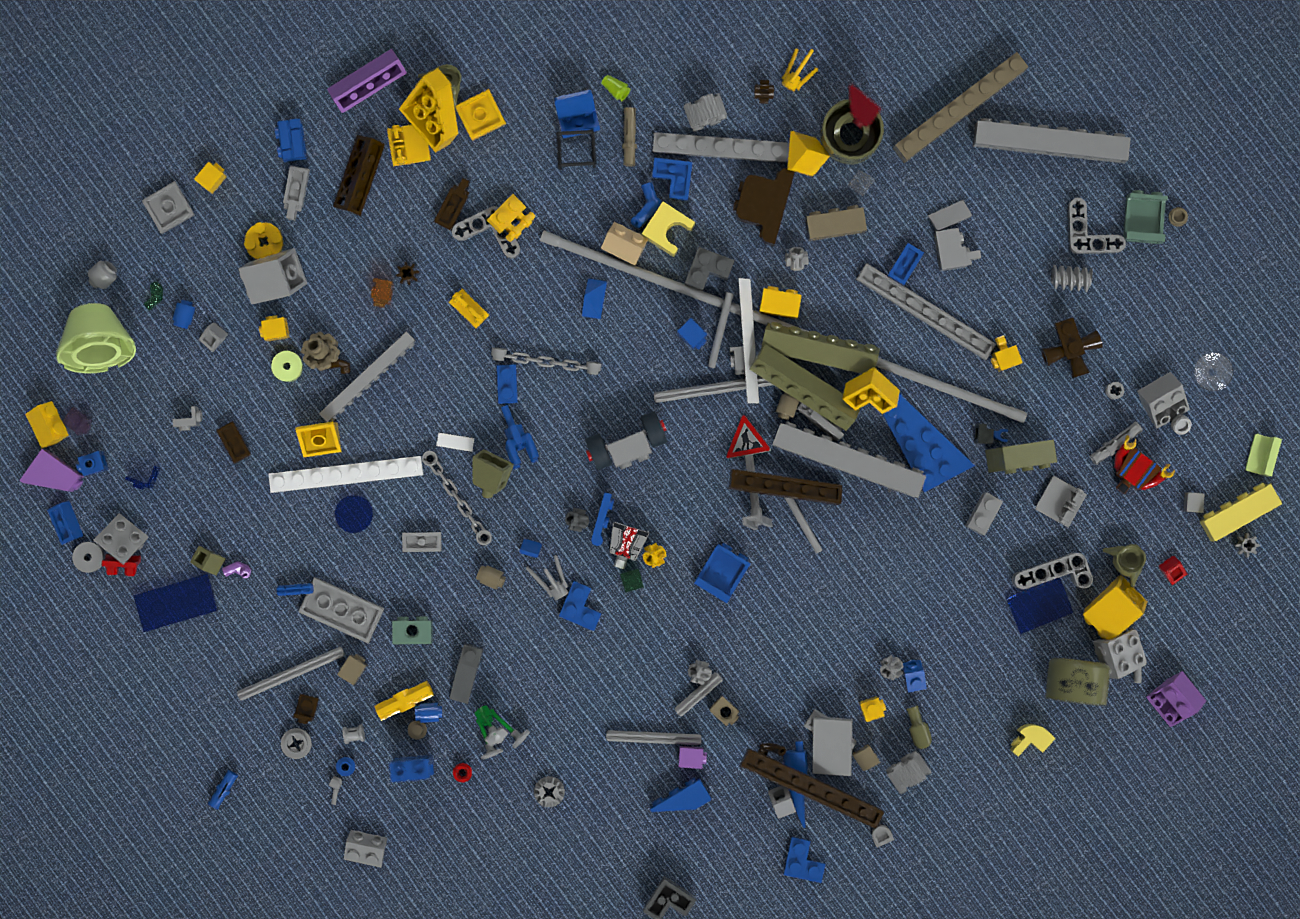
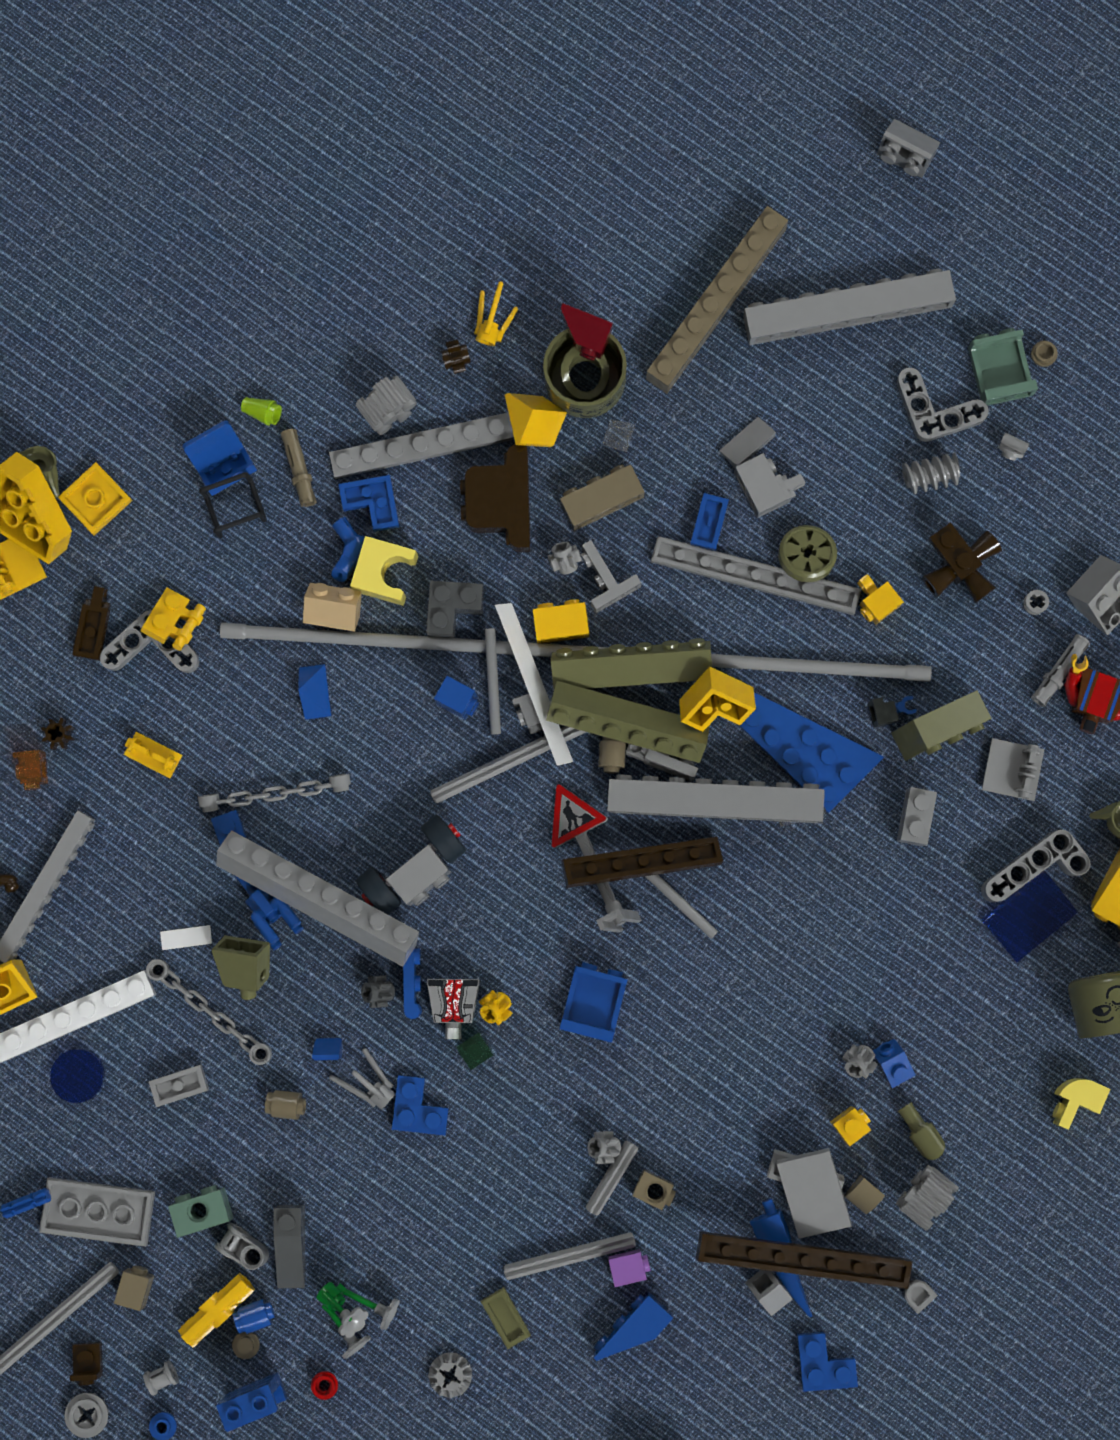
camera: 15 degrees left, 5 degrees down
dark brown arm [758,743,786,756] -> none
none -> light grey piece [214,1223,269,1270]
none -> light grey brick [216,830,419,967]
none -> olive tile [480,1287,531,1350]
none -> light grey bracket [580,540,641,613]
none -> olive wheel [778,525,837,582]
none -> light grey slope [877,119,941,178]
none -> light grey plate [999,433,1029,461]

